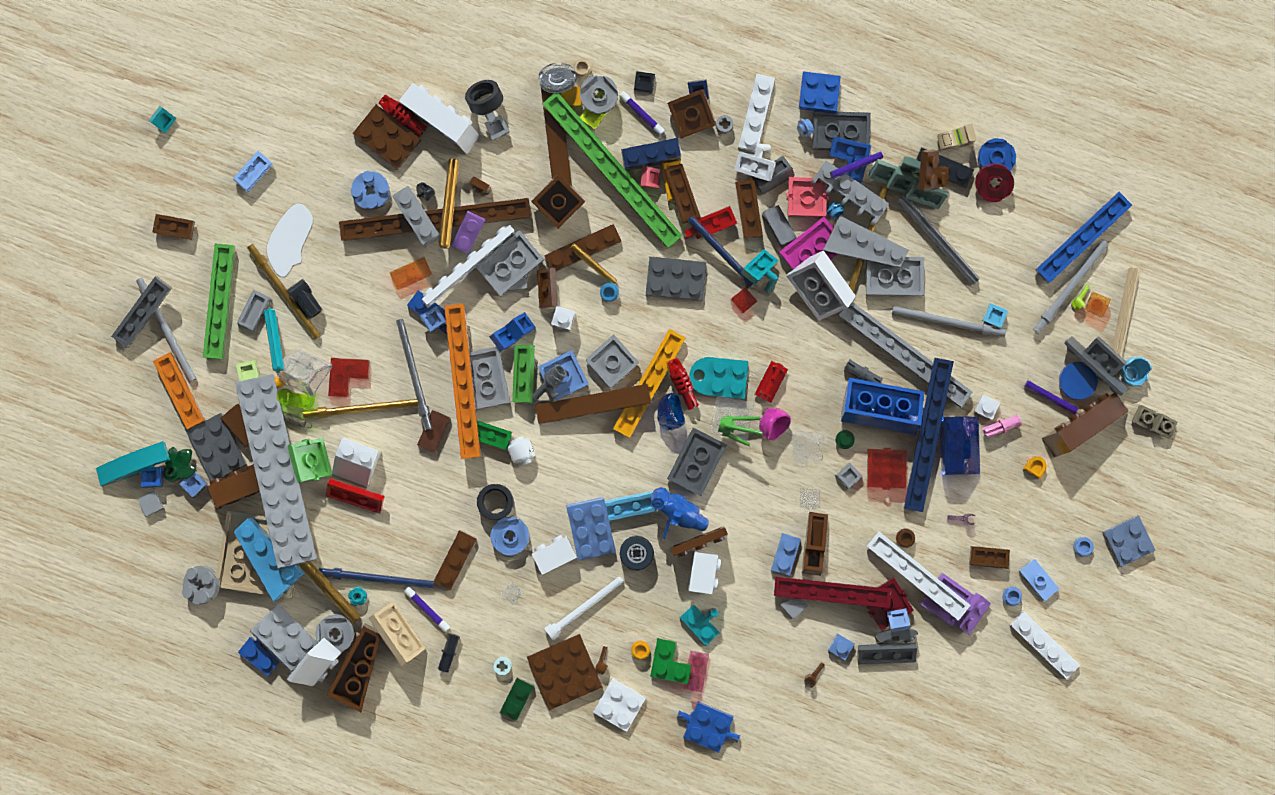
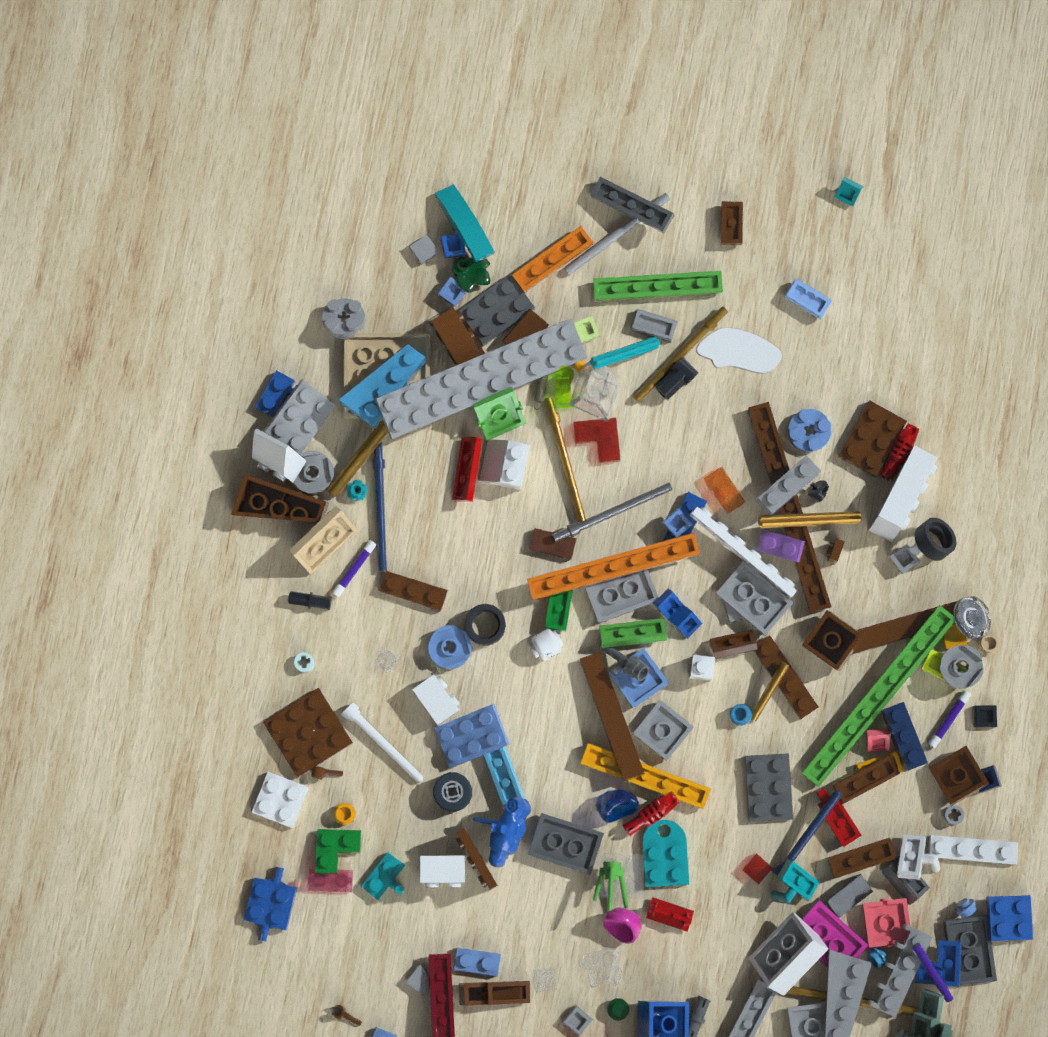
camera: 85 degrees right, 5 degrees down
dark green plate [499,677,534,721] -> none

